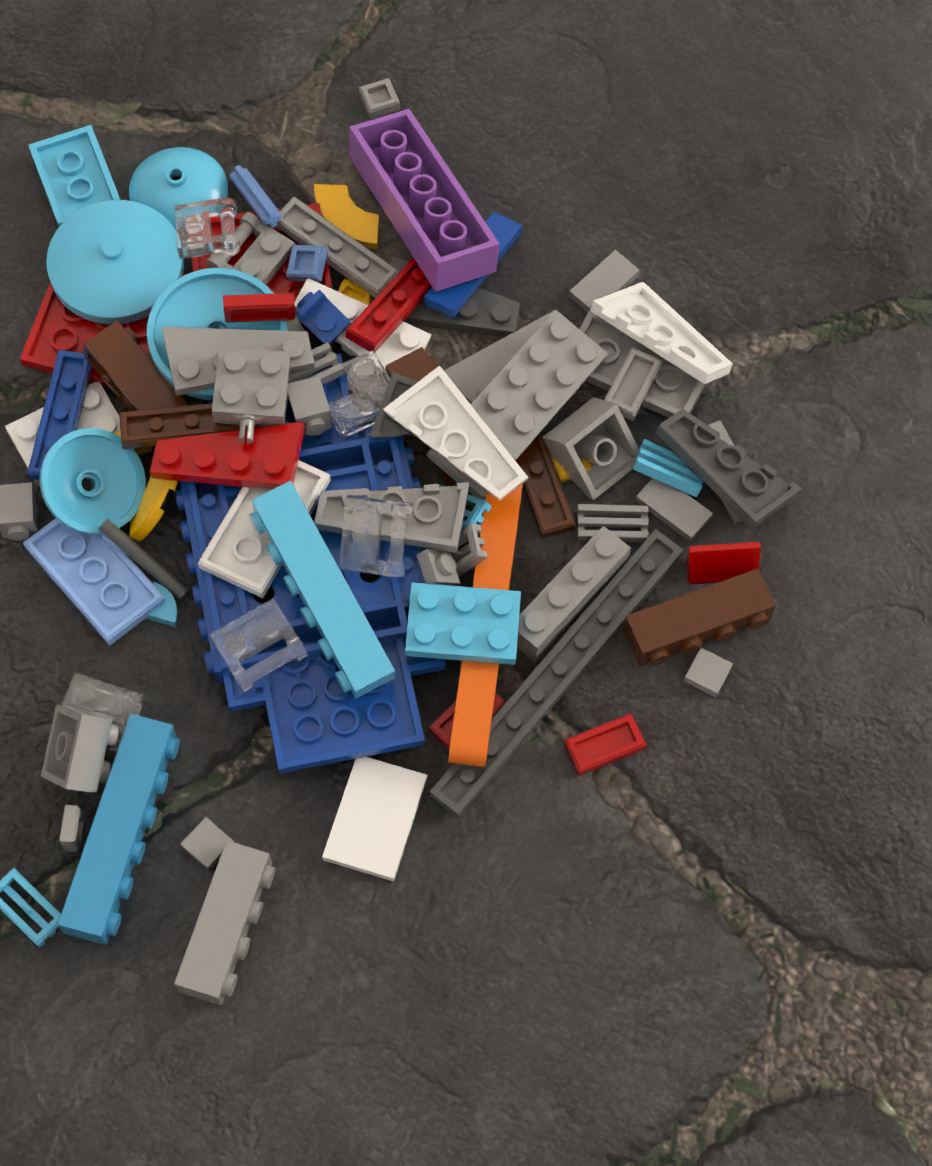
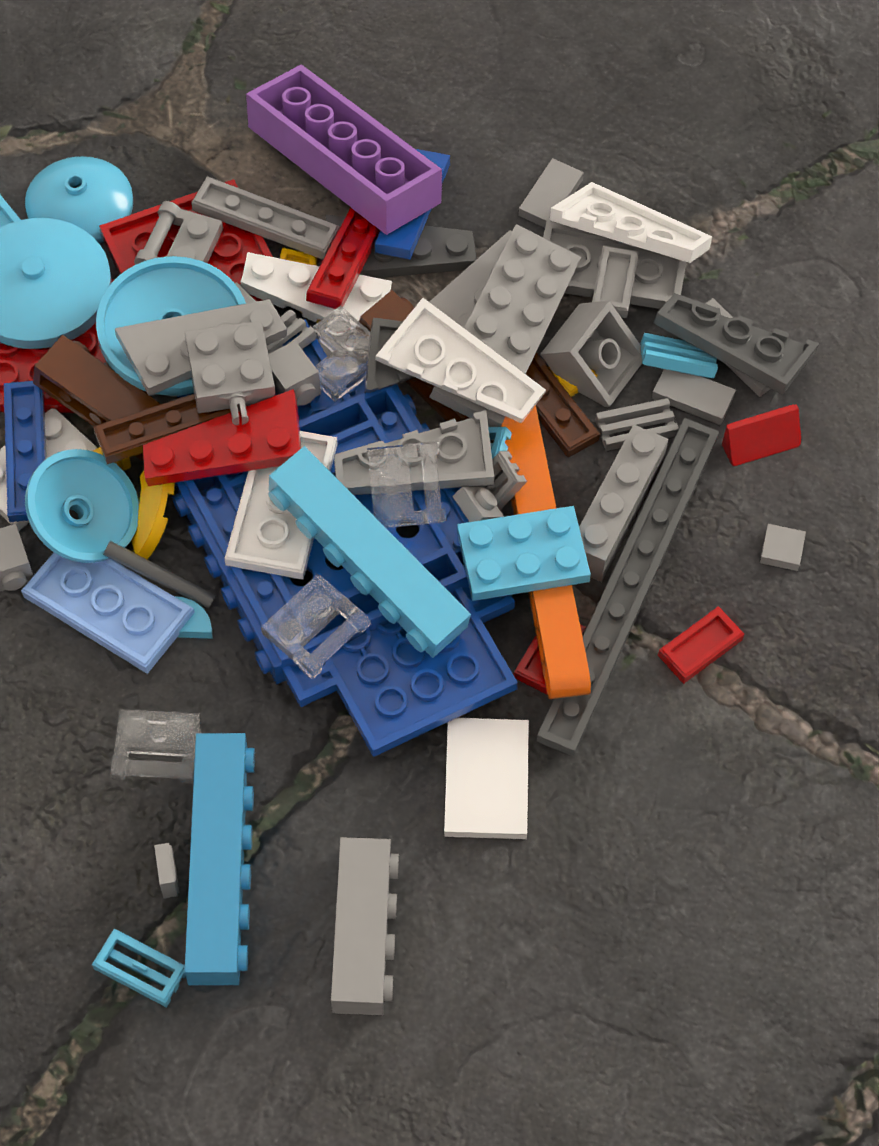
camera: 15 degrees left, 5 degrees down
light grey brick [41,704,118,792] -> none
clear plate [175,198,240,259] -> none
light grey tile [180,817,234,871] -> none
red tile [223,293,295,323] -> none
medium blue axle [230,165,281,228] -> none
medium blue tile [286,245,328,282] -> none
blue bracket [295,289,352,345] -> none
yellow tile [314,184,379,249] -> none
light grey tile [359,78,400,119] -> none
reddish brown brick [623,569,776,666] -> none

